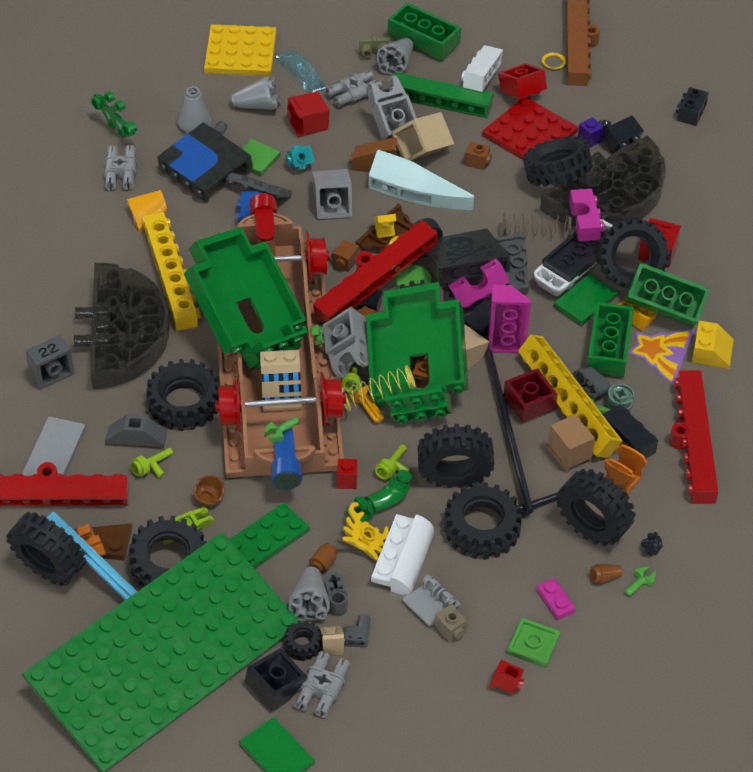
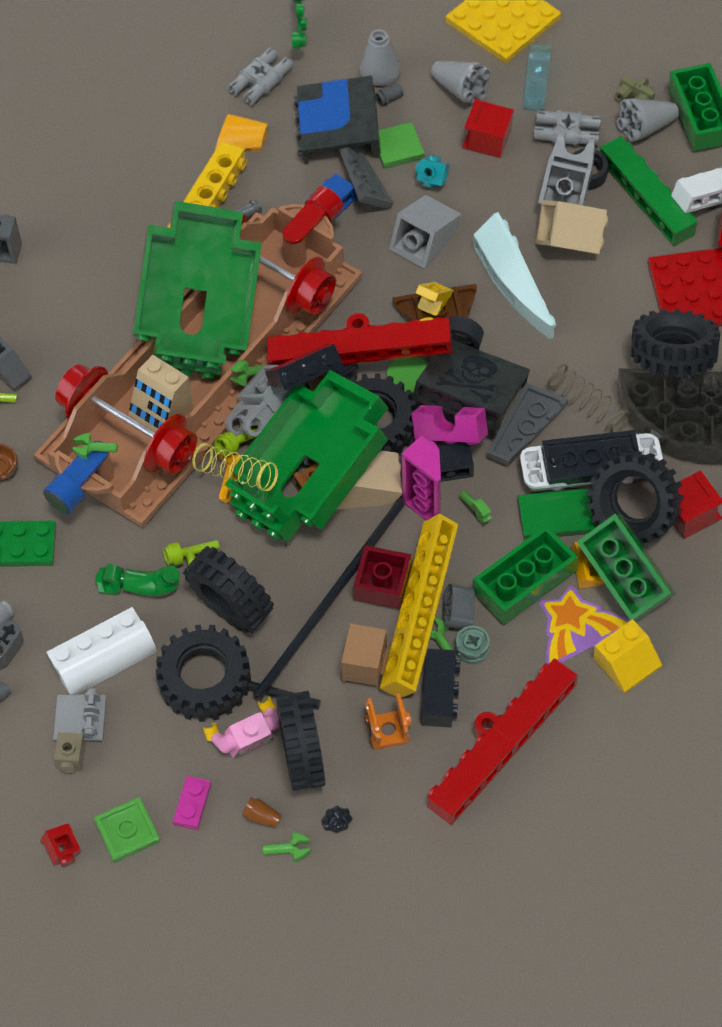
camera: 45 degrees right, 10 degrees up
clear smoke brick [74,263,170,389] -> none
black tyre [146,359,220,431] -> none
dark orange brick [309,543,338,573] -> none
dark orange brick [331,239,359,272] -> none
red brick [337,459,358,489] -> none
yellow animal [342,502,389,561] -> none
dark orange slope [350,137,397,172] -> none
dark orange brick [464,141,492,170] -> none
dark pink arch [569,189,604,241] -> none
none -> bright pink torso [203,696,280,759]
none -> black brick [265,344,343,393]
none -> bright green bar [459,491,492,523]

